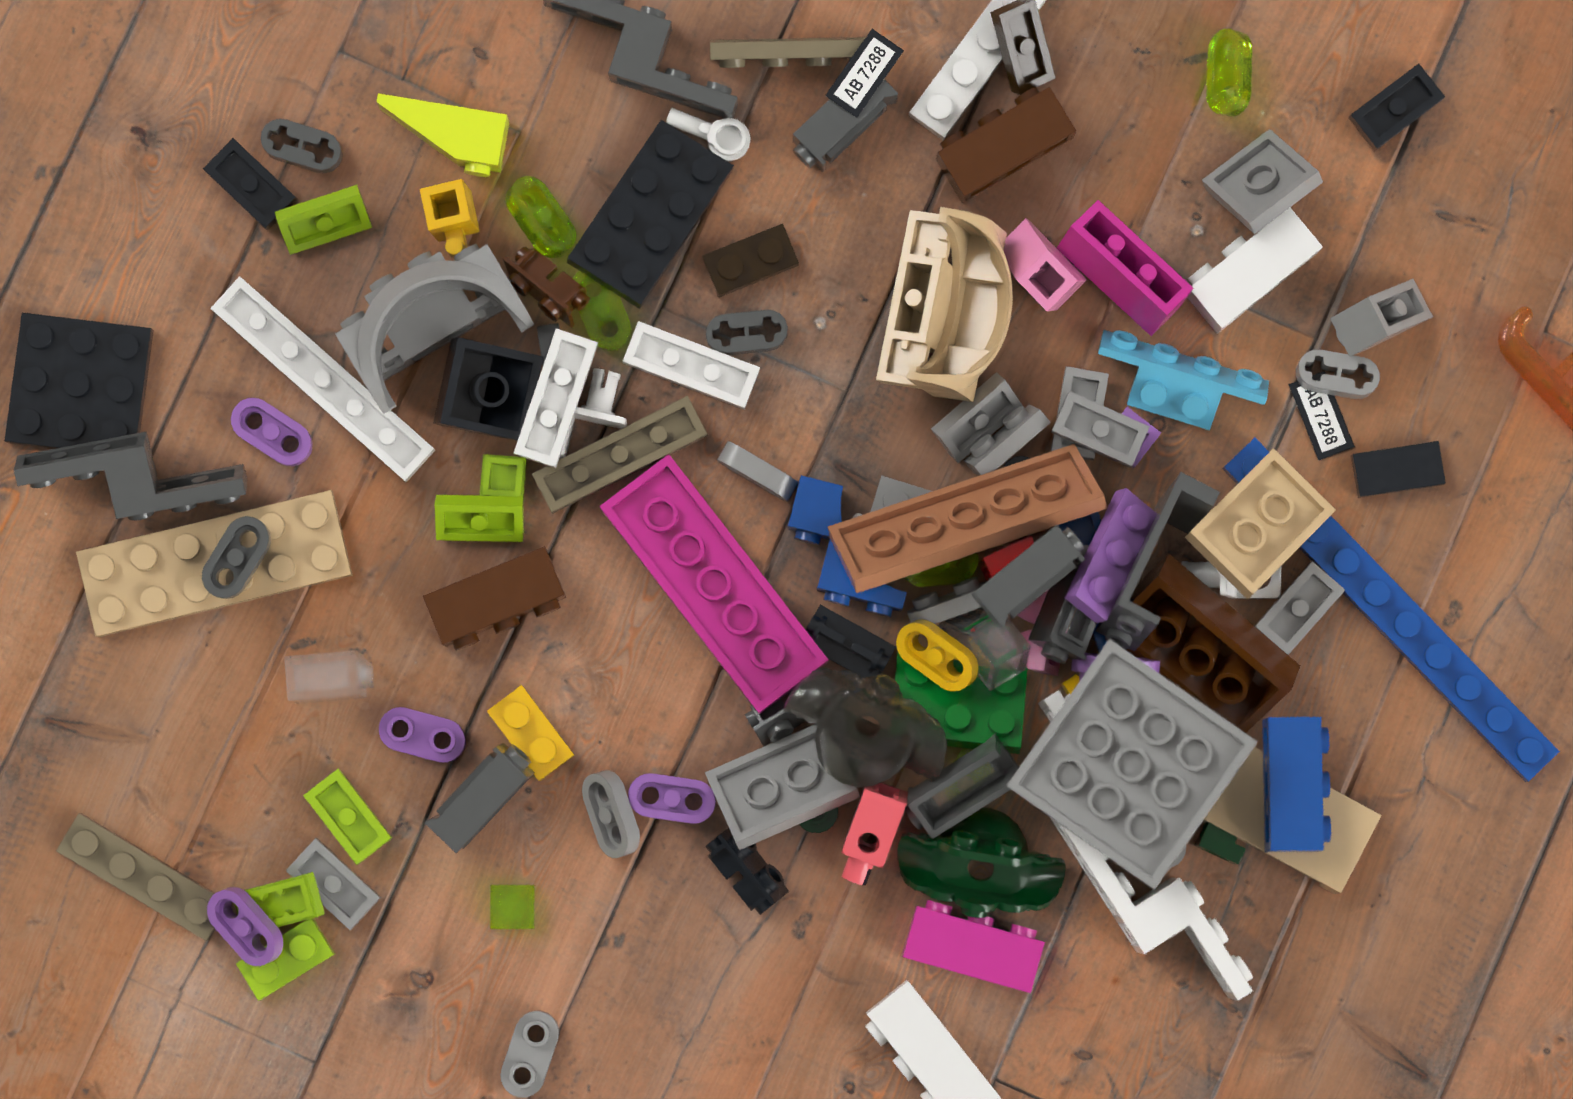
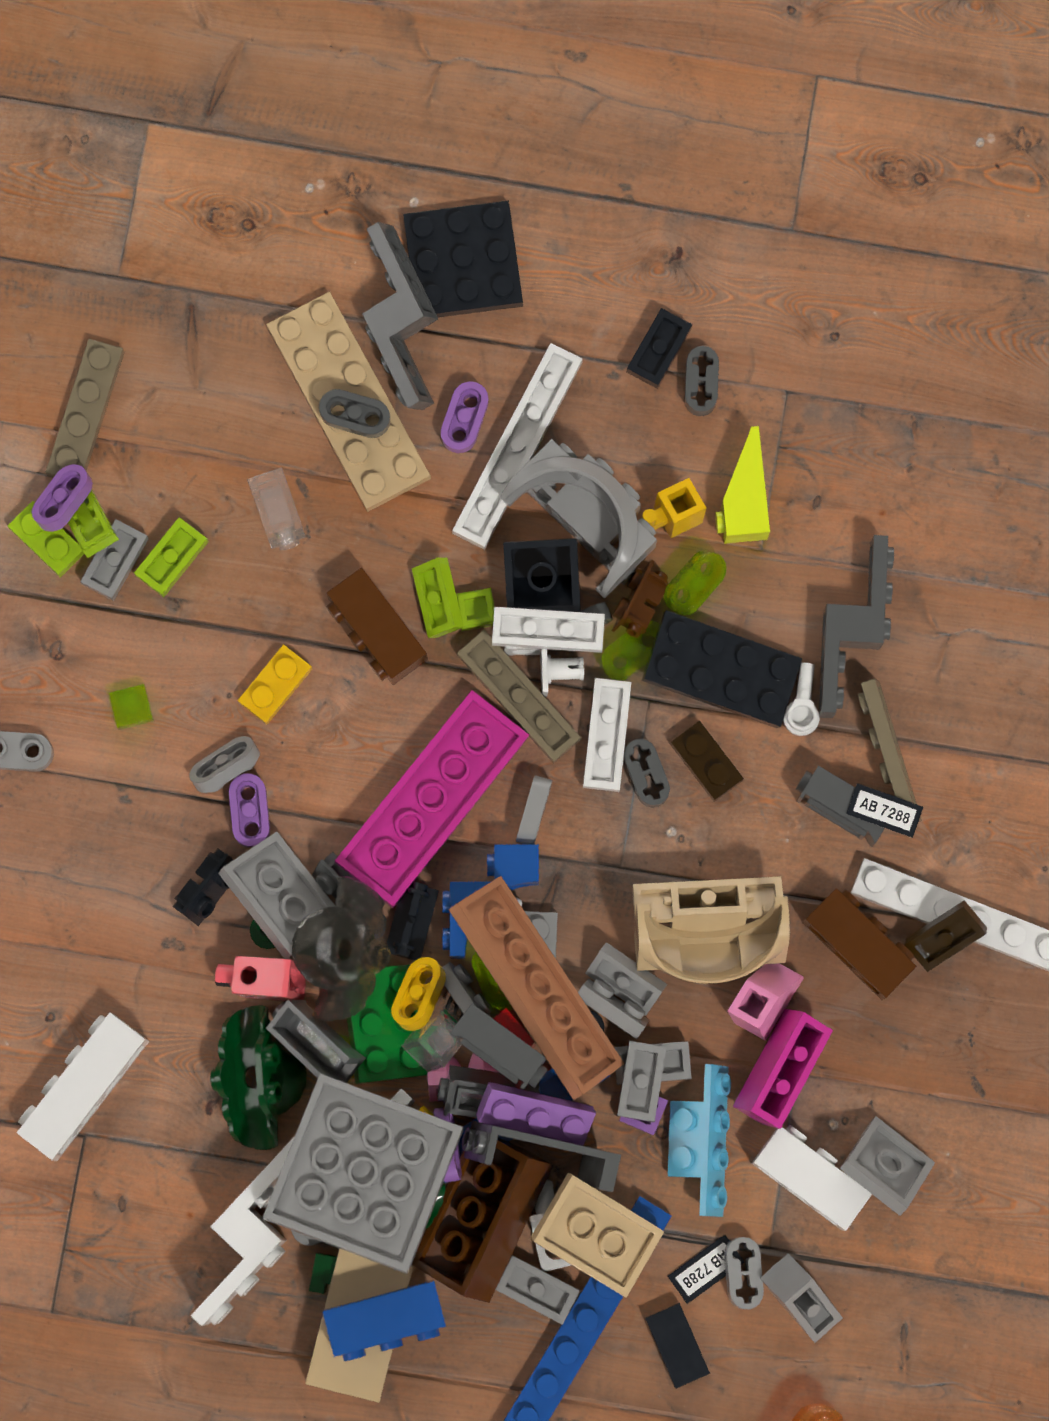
camera: 80 degrees right, 5 degrees down
lime plate [275,185,372,255] -> none
medium lavender plate [379,707,466,763] -> none
dark grey window [425,743,535,853] -> none
dark pink brick [902,900,1045,993] -> none
clear neon green plate [1206,28,1253,117] -> none
black plate [1348,63,1445,152] -> none

